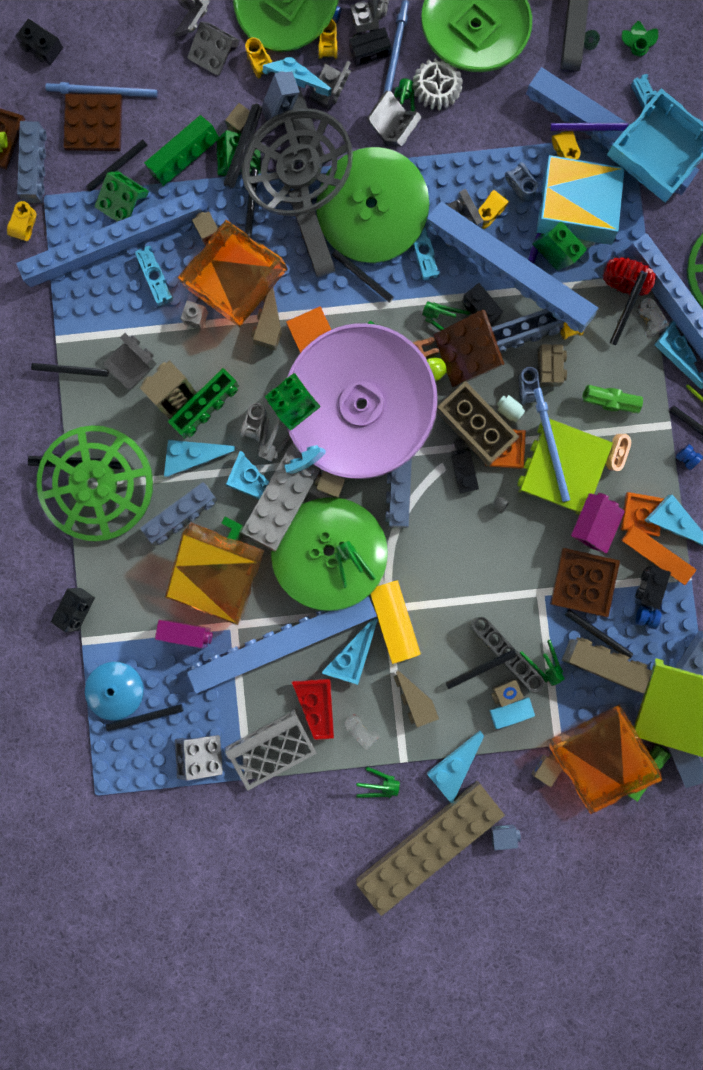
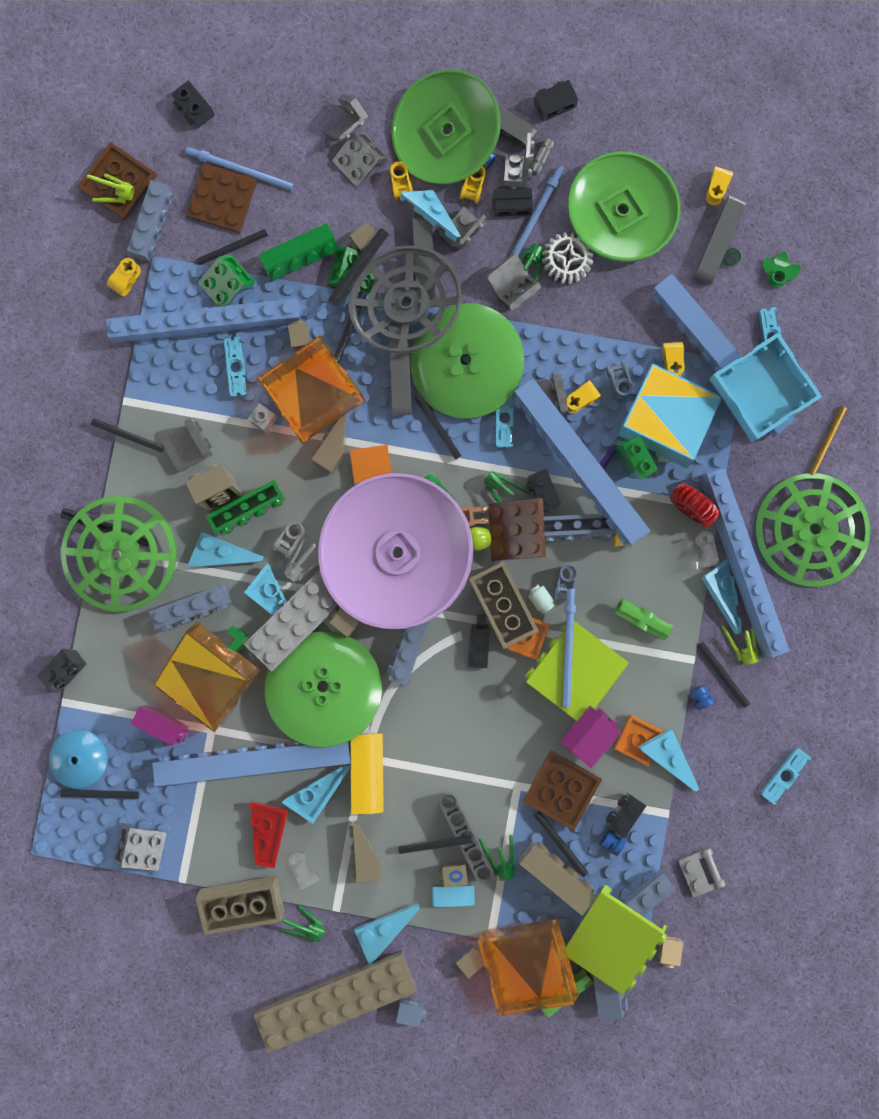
camera: 15 degrees right, 0 degrees up
light grey fence [225,710,317,791] -> none
sand blue brick [262,71,300,125] -> none
green bracket [265,373,321,431] -> none
medium azure slope [285,445,326,474] -> none
green plant [334,541,376,588] -> none
dark tan brick [538,344,567,387] -> none
dark purple bar [551,123,629,131] -> none
light nougat plate [606,434,631,471] -> none
black bar [610,271,648,345] -> none
orange tile [621,525,696,585] -> none
none -> dark tan brick [195,875,285,935]

